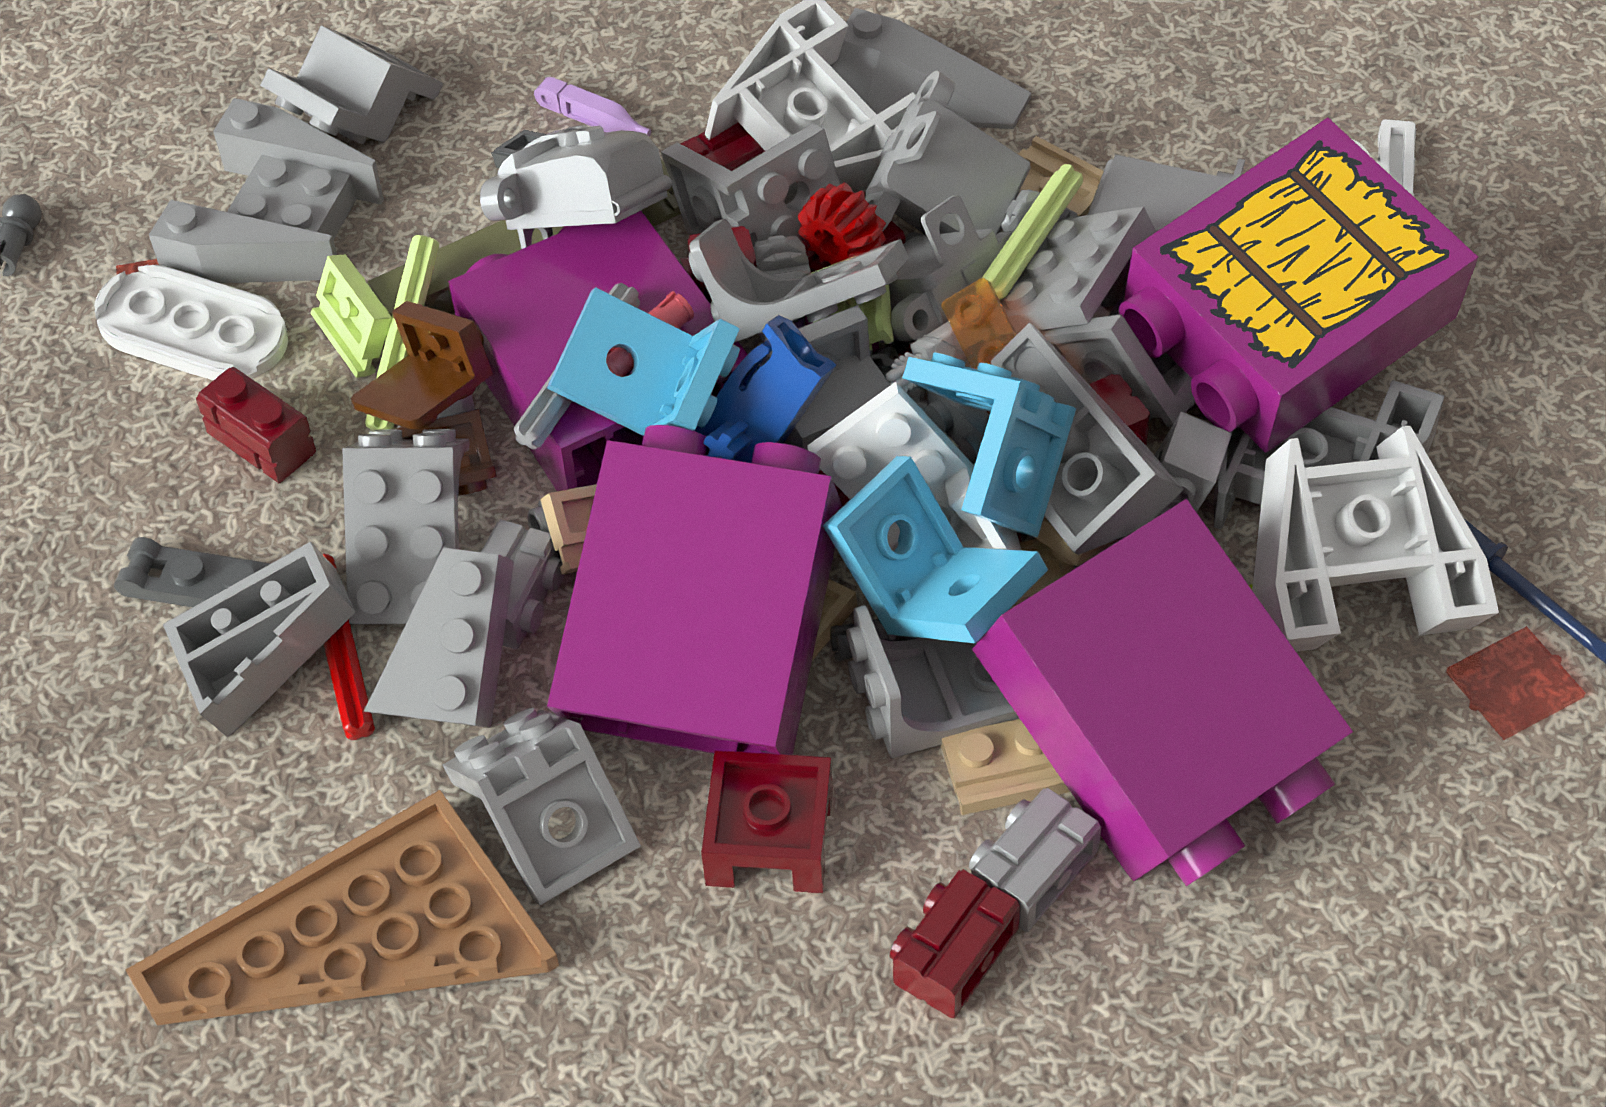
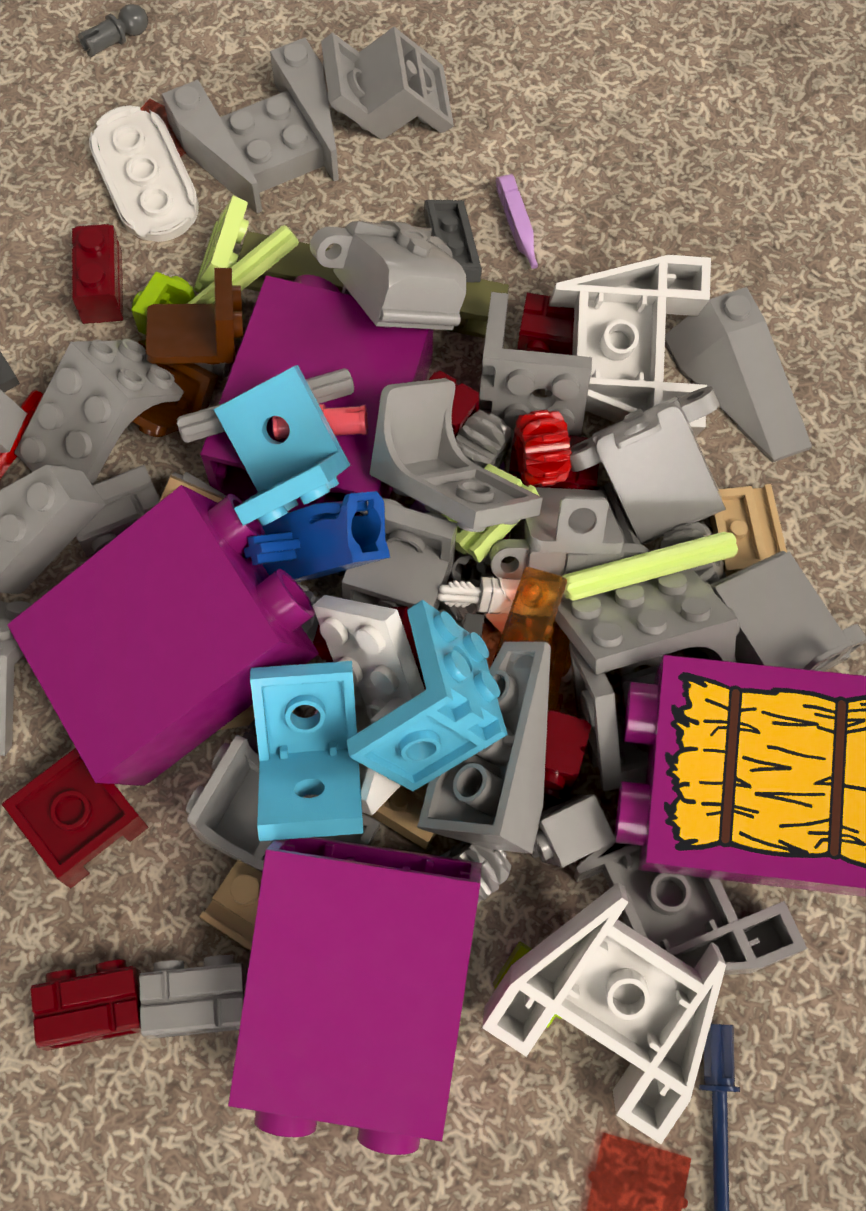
camera: 40 degrees right, 15 degrees up
none -> lime bracket [131,271,195,335]

